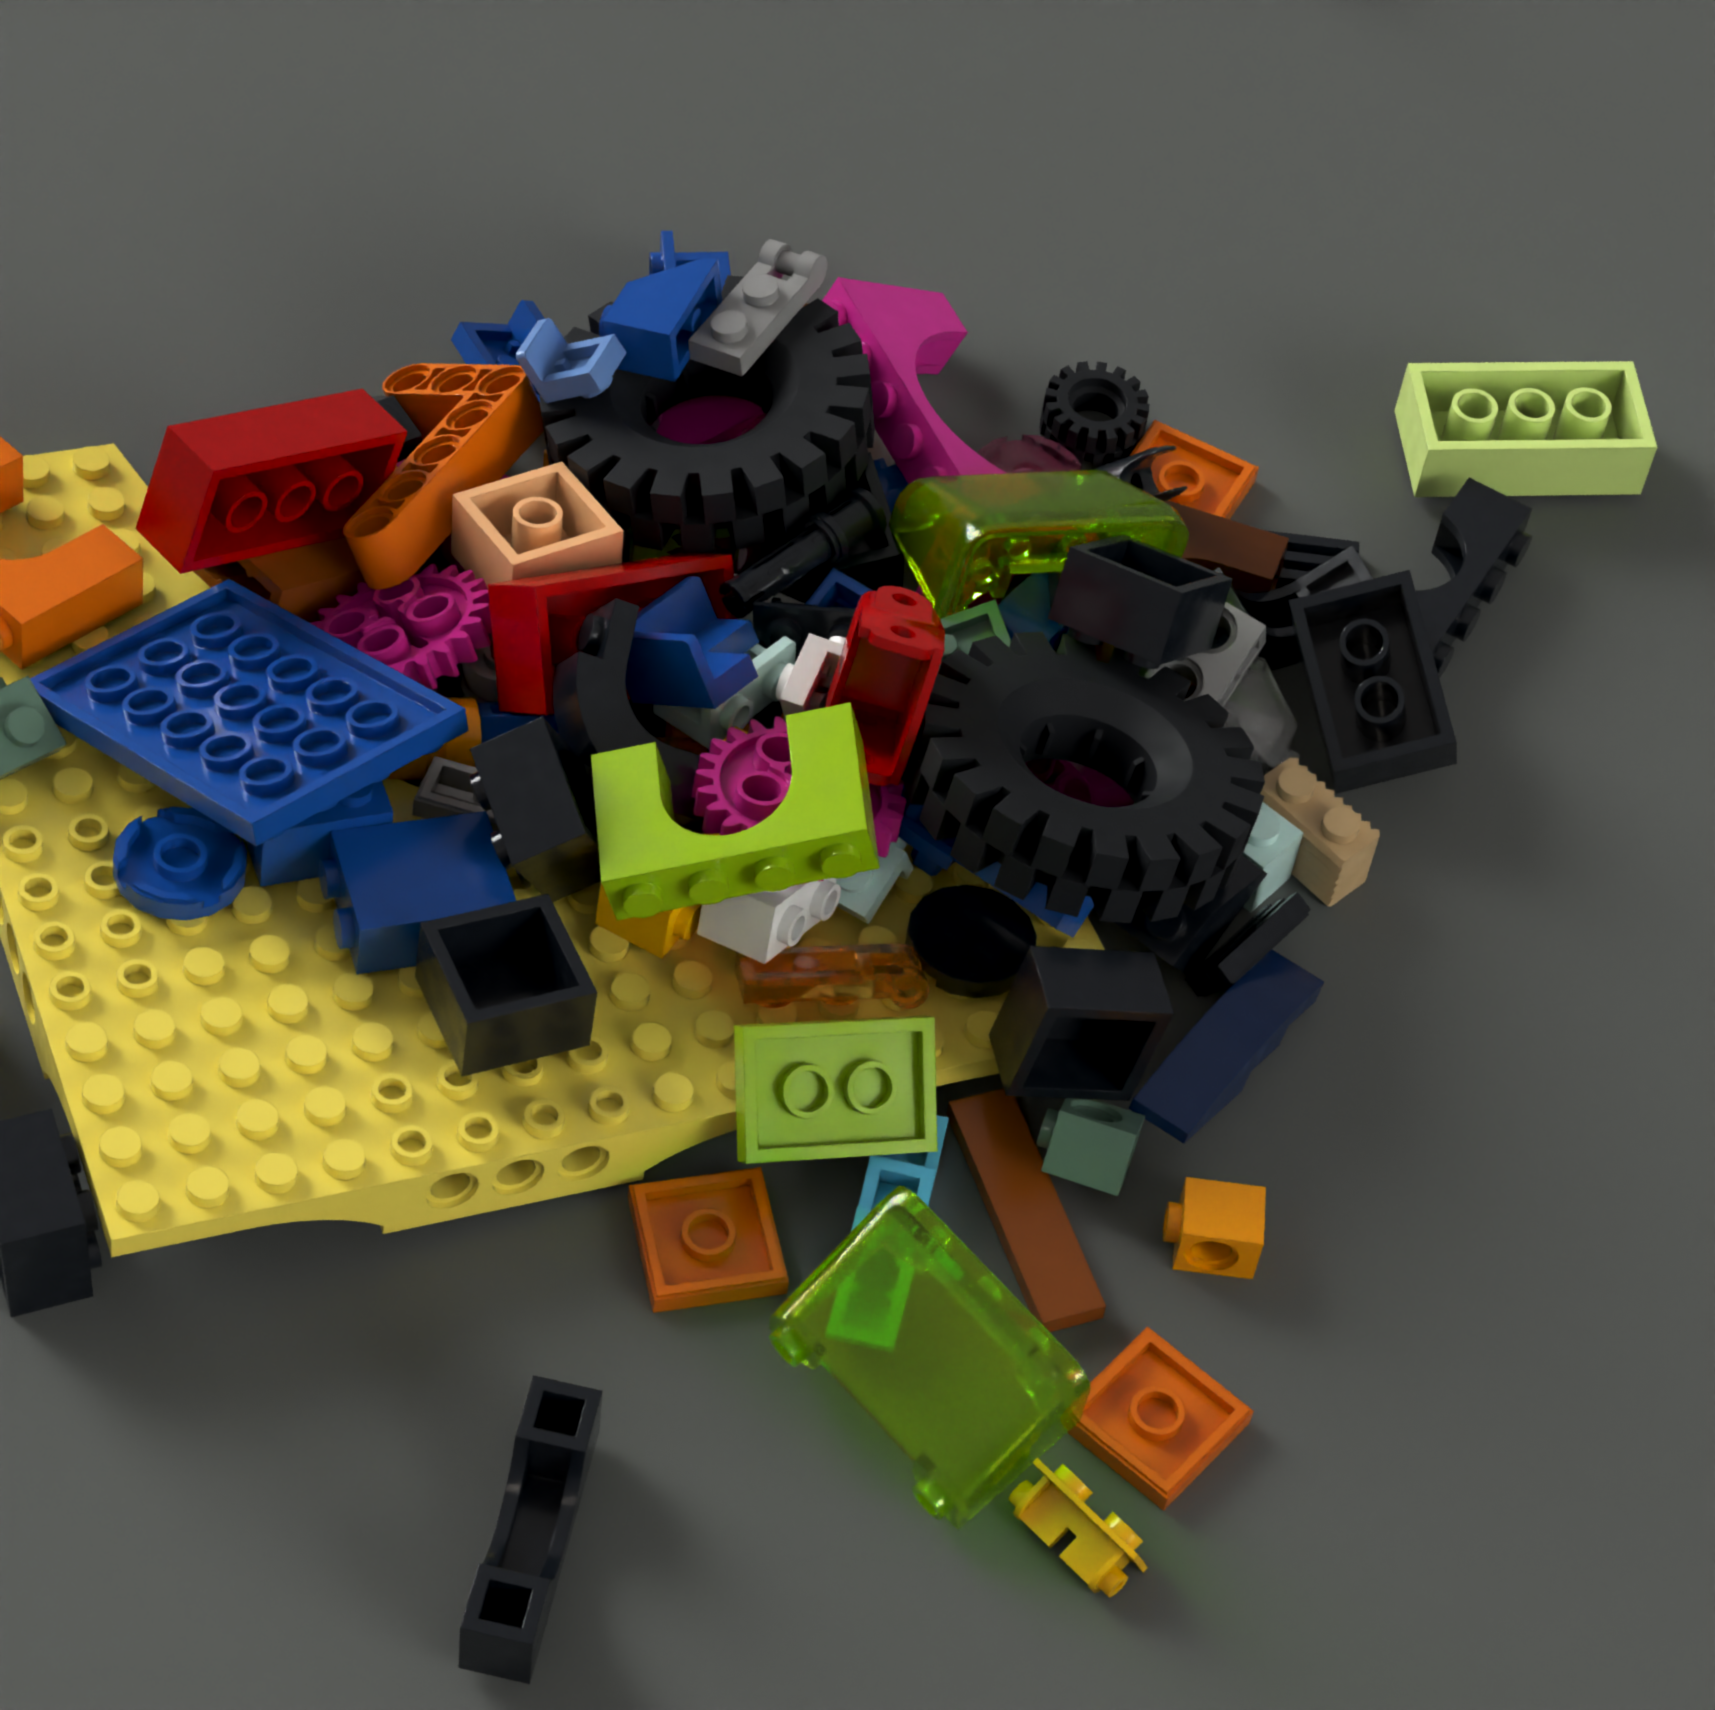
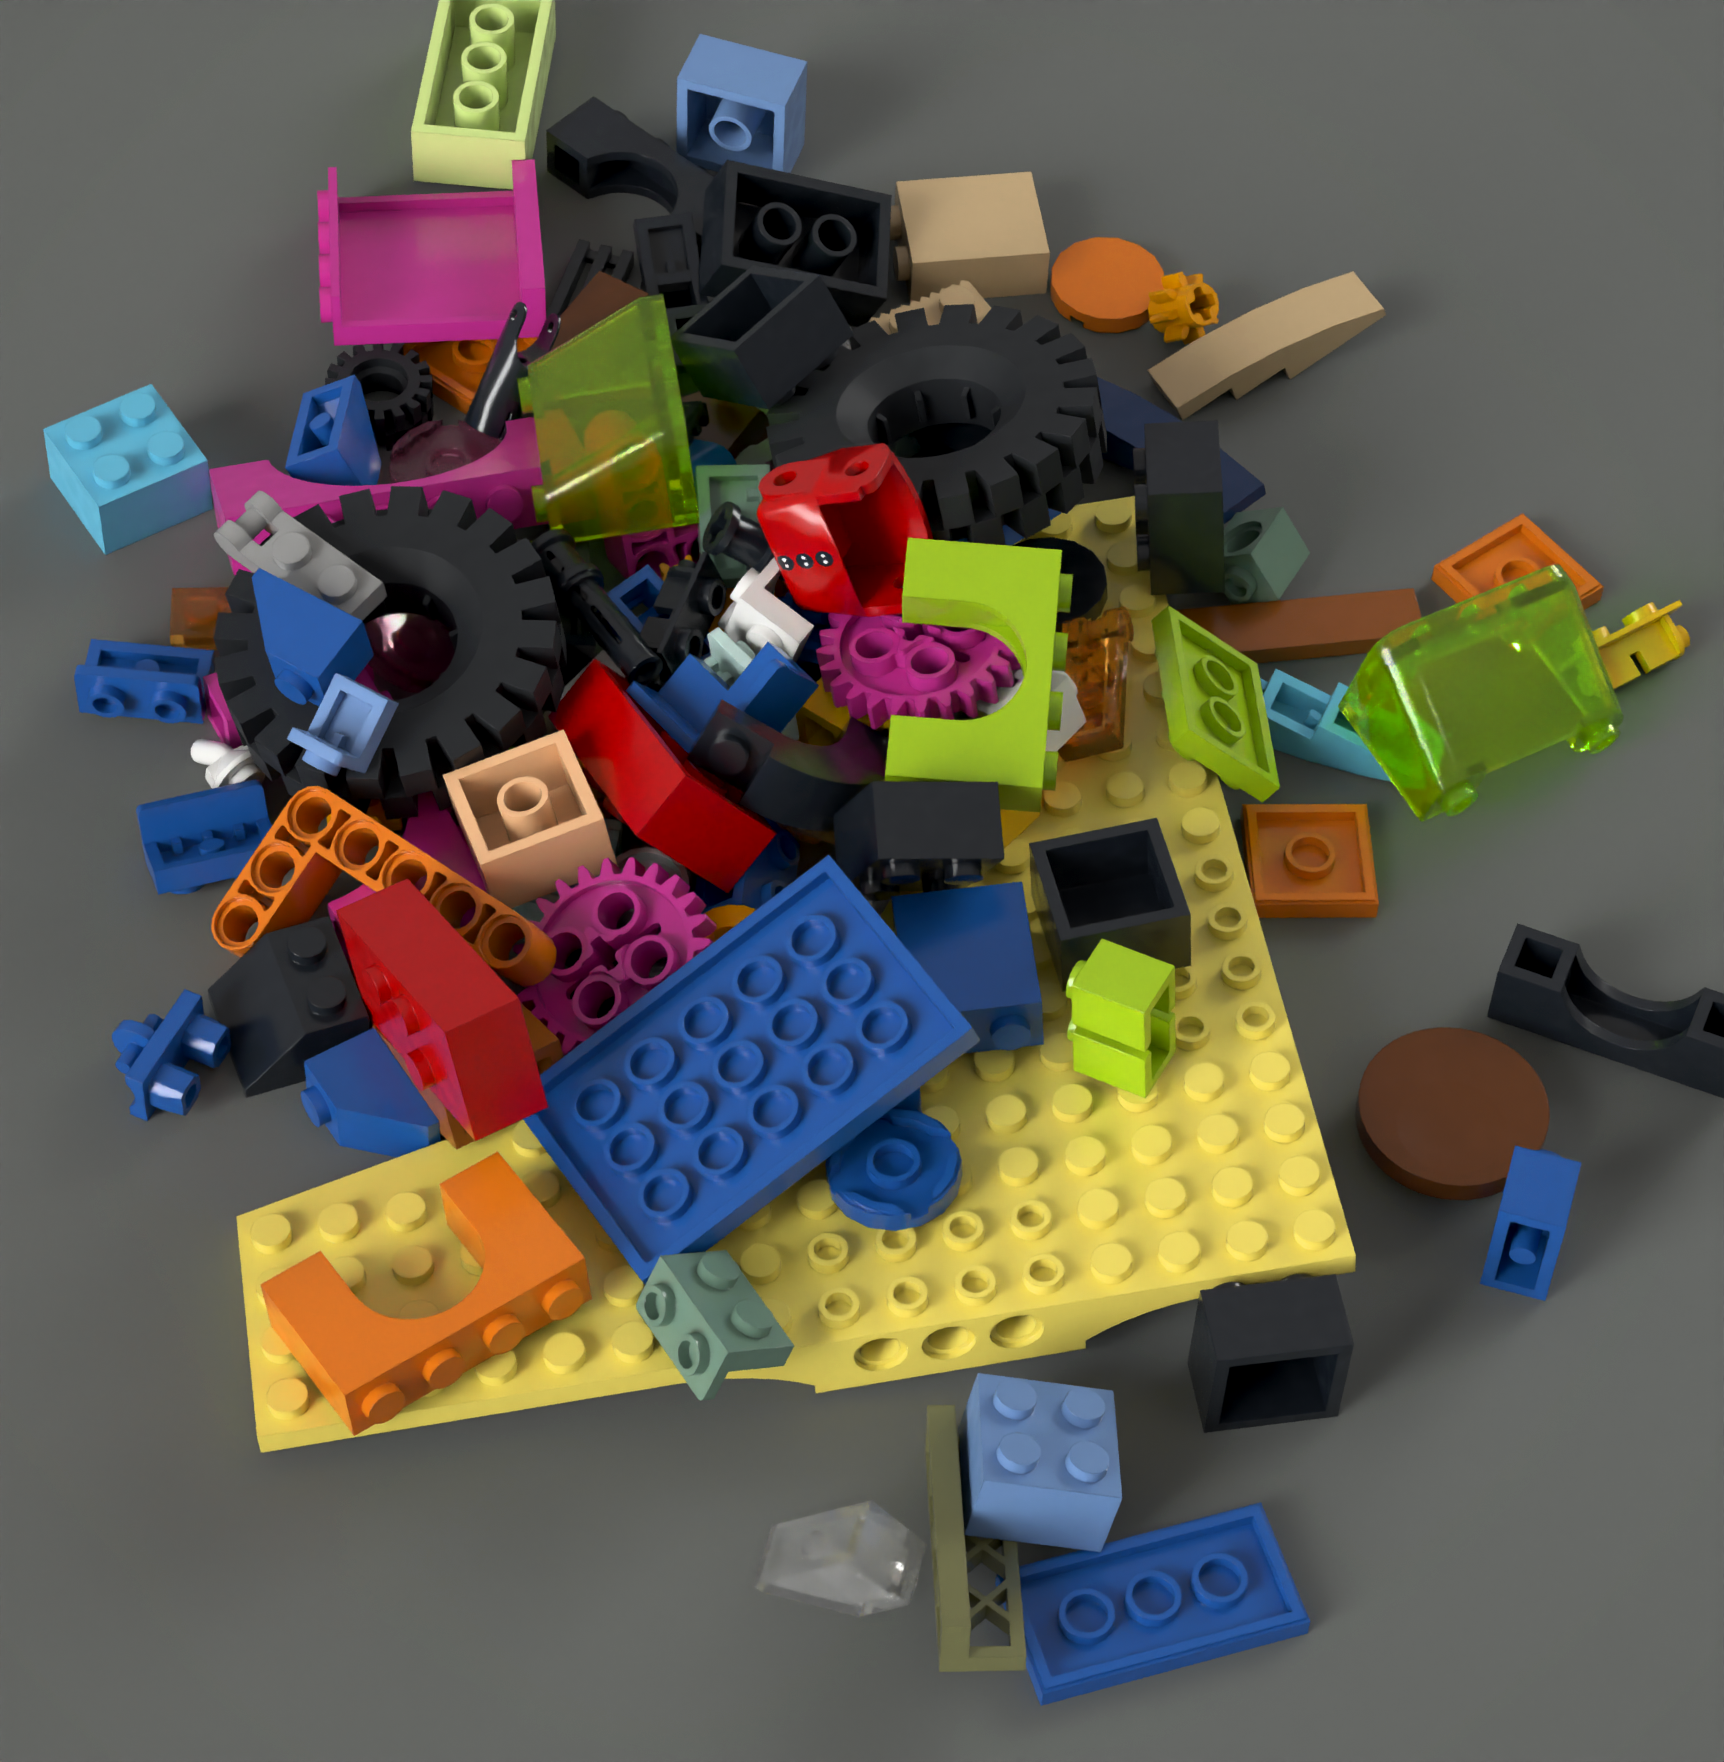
camera: 75 degrees left, 0 degrees up
light orange brick [1163,1177,1266,1279] -> none
none -> medium azure brick [43,384,213,555]
none -> blue hips [112,989,231,1121]
none -> blue slope [285,375,382,486]
none -> dark pink panel [317,159,546,346]
none -> medium blue brick [676,34,807,173]
none -> tan brick [890,172,1050,303]
none -> orange tile [1050,237,1164,333]
none -> lime piece [1066,939,1176,1098]
none -> tan slope [1148,271,1386,420]
none -> light orange gear [1148,272,1219,344]
none -> reddish brown piece [1355,1027,1550,1200]
none -> blue brick [1480,1145,1582,1301]

